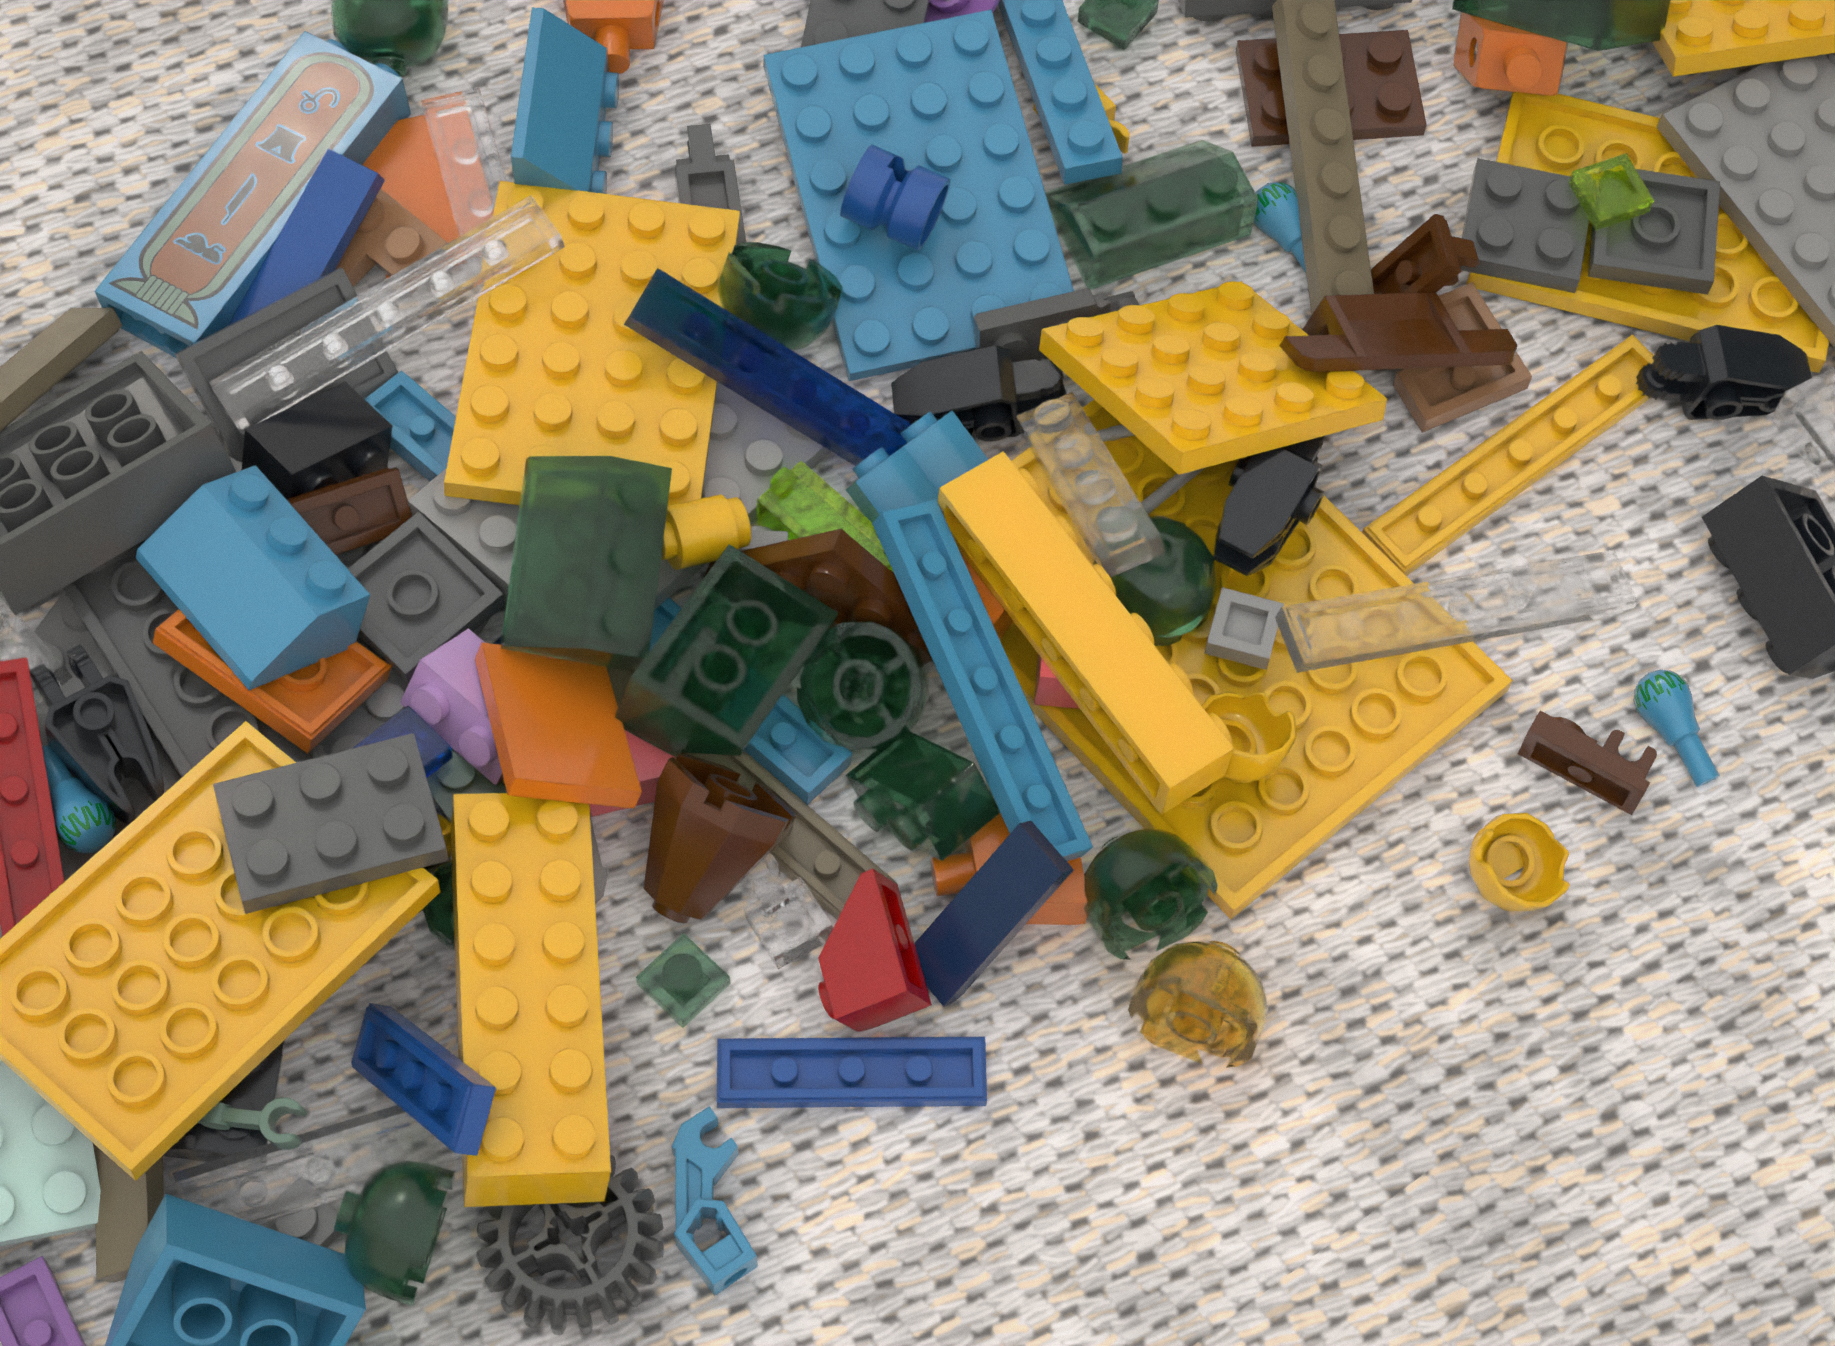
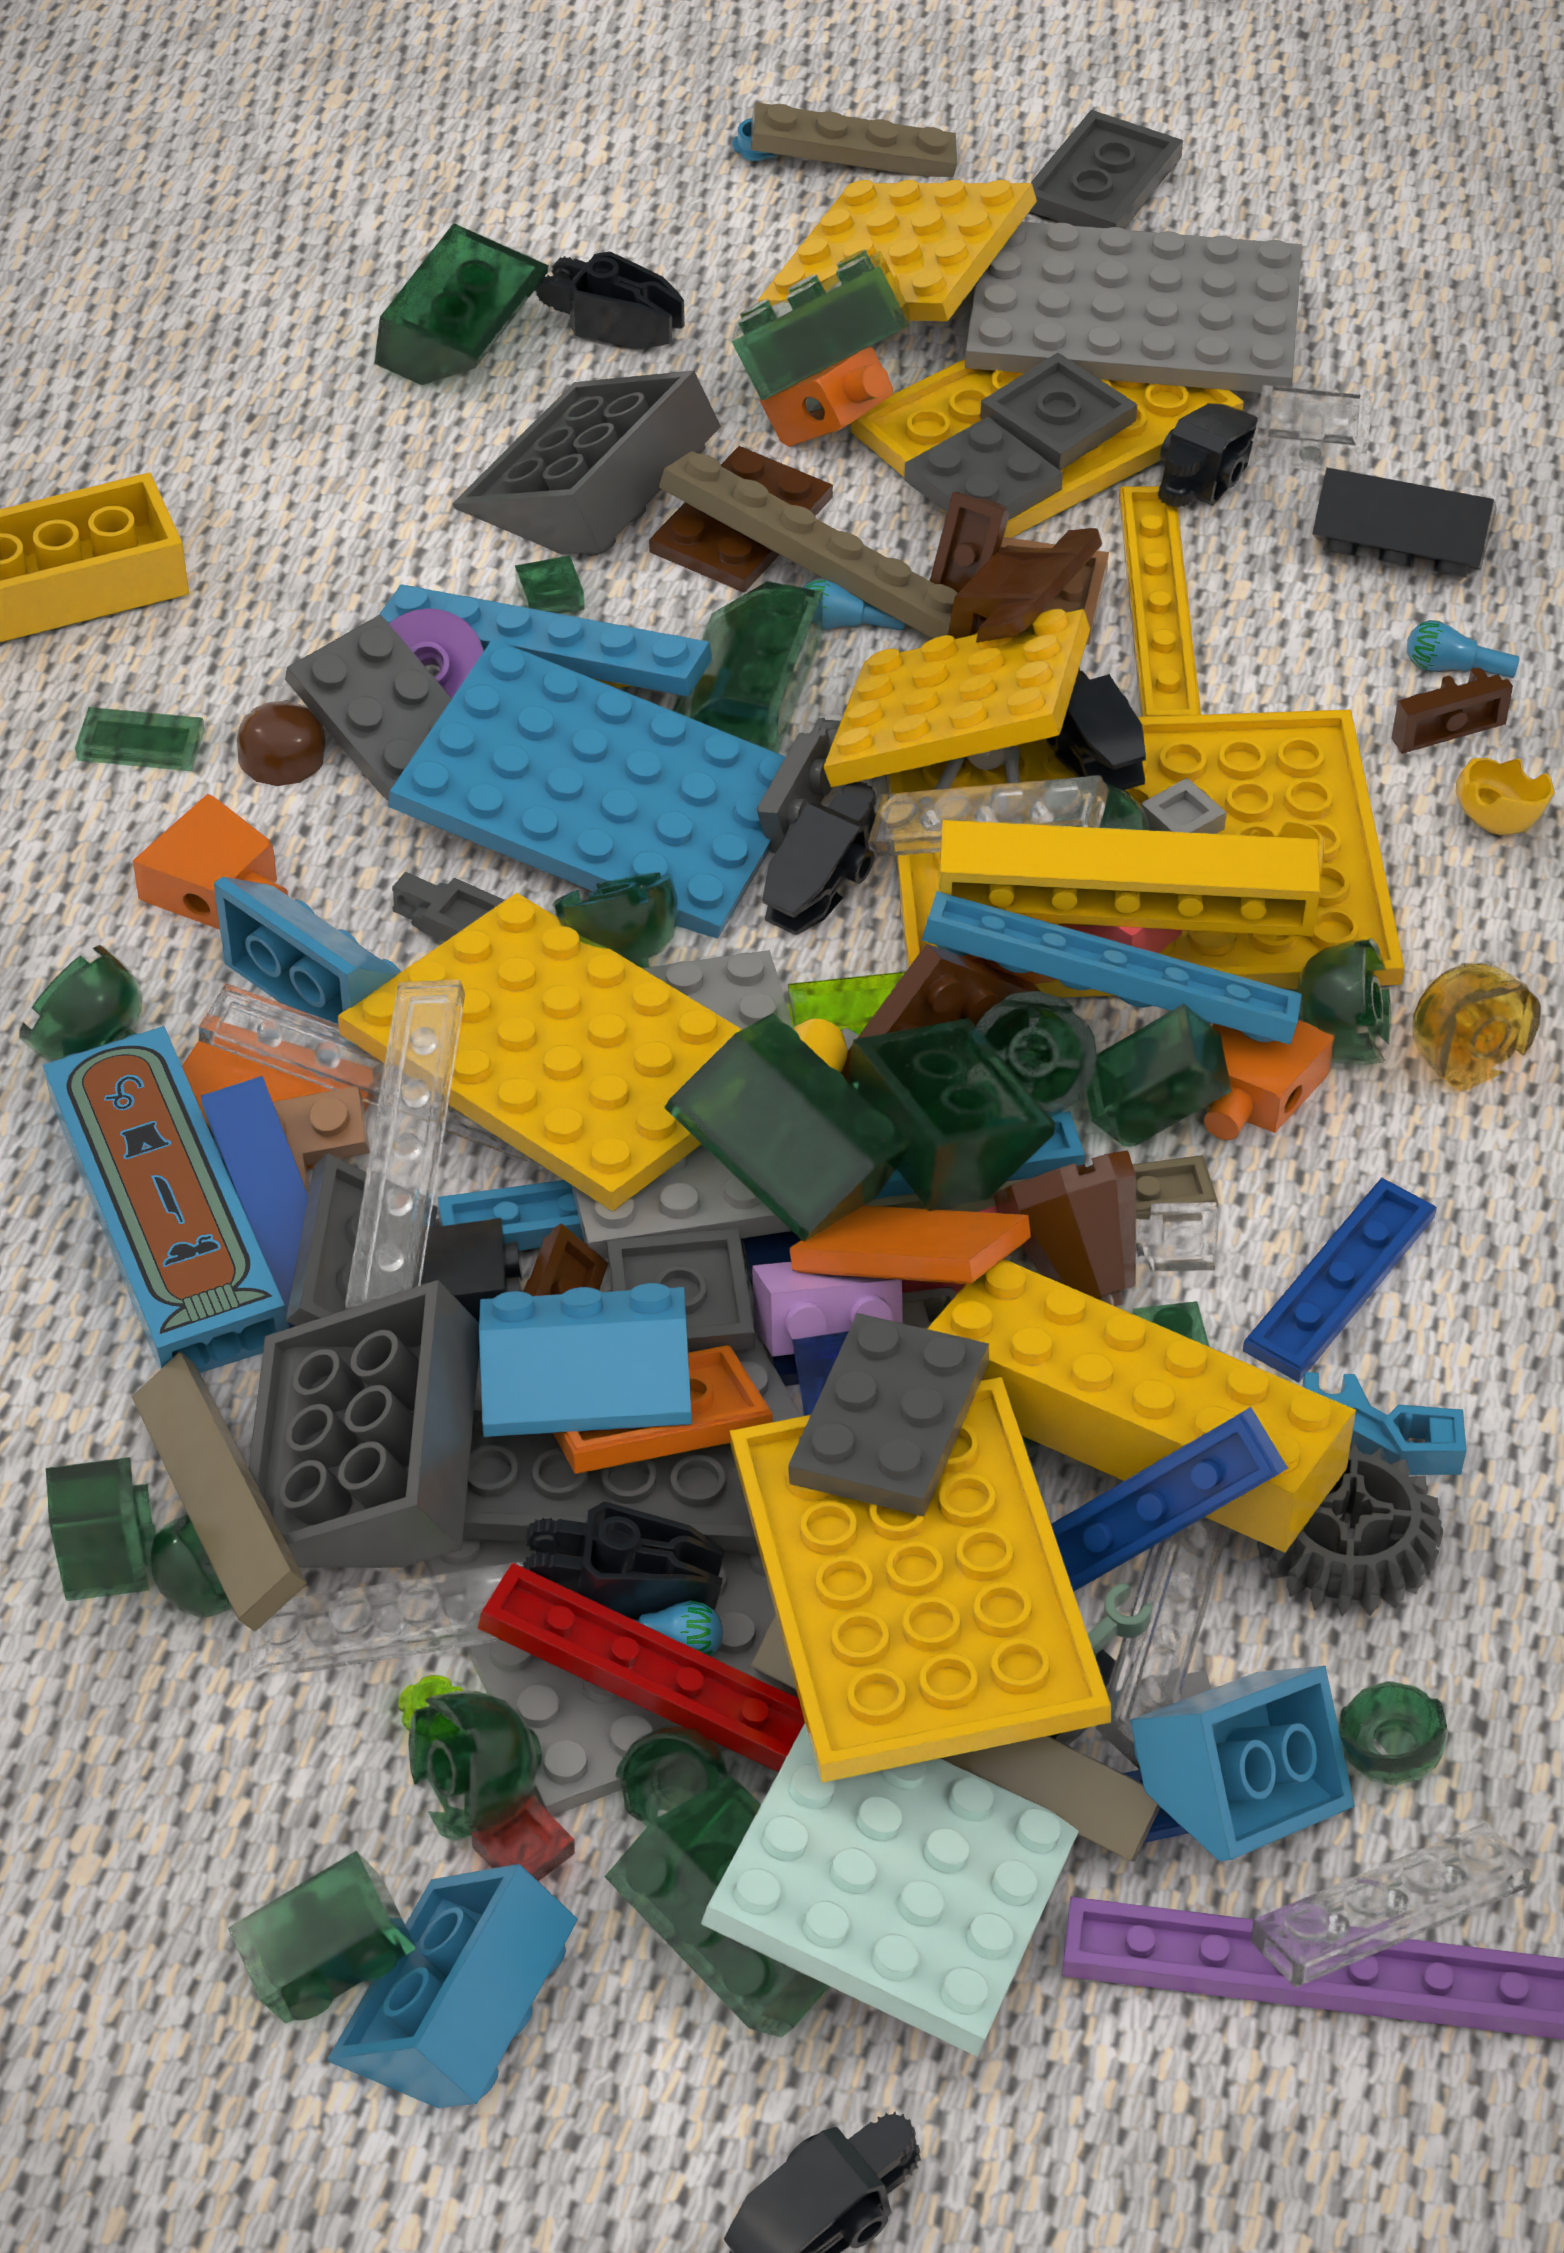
camera: 50 degrees left, 15 degrees down
clear green cylinder [334,1160,456,1306] -> none
clear blue tile [624,268,912,466] -> none
red slope [818,868,932,1032] -> none
blue wheel [840,144,951,251] -> none
dark azure brick [846,411,988,528] -> none
dark blue tile [914,821,1074,1007] -> none
clear tile [1275,550,1639,673] -> none
clear neon green tile [1569,153,1654,230] -> none

